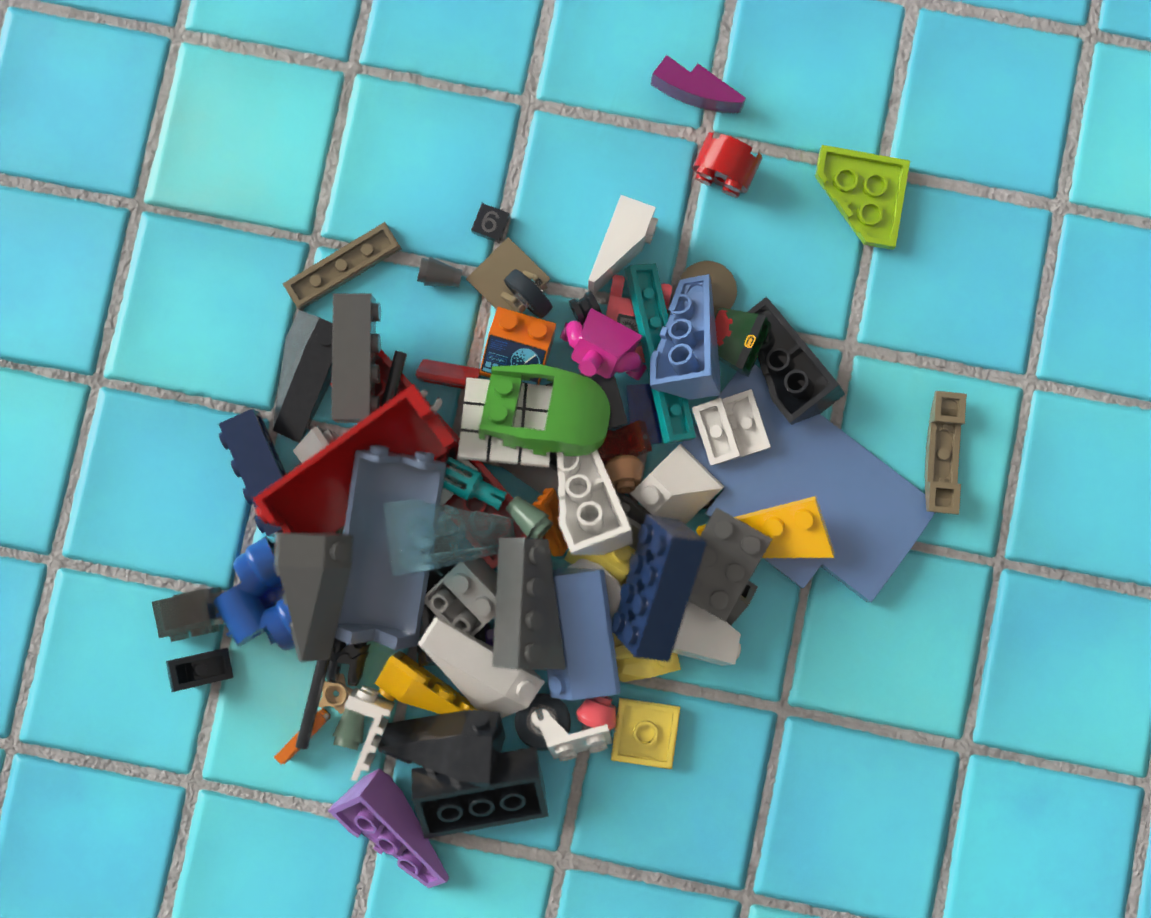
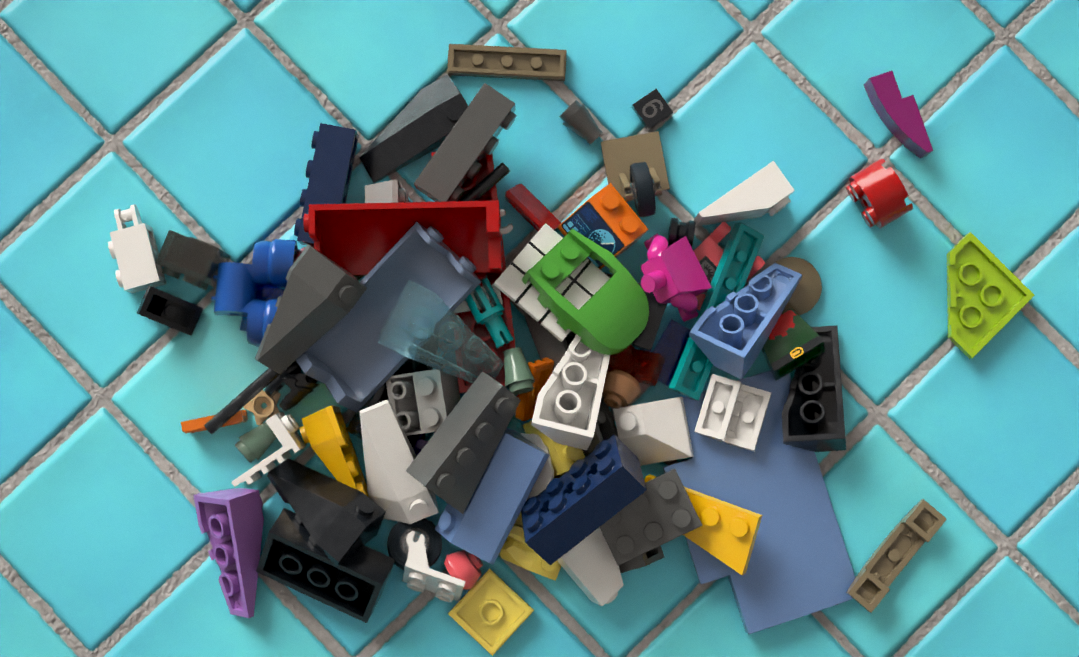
camera: 30 degrees right, 0 degrees up
none -> white brick [108,204,166,293]

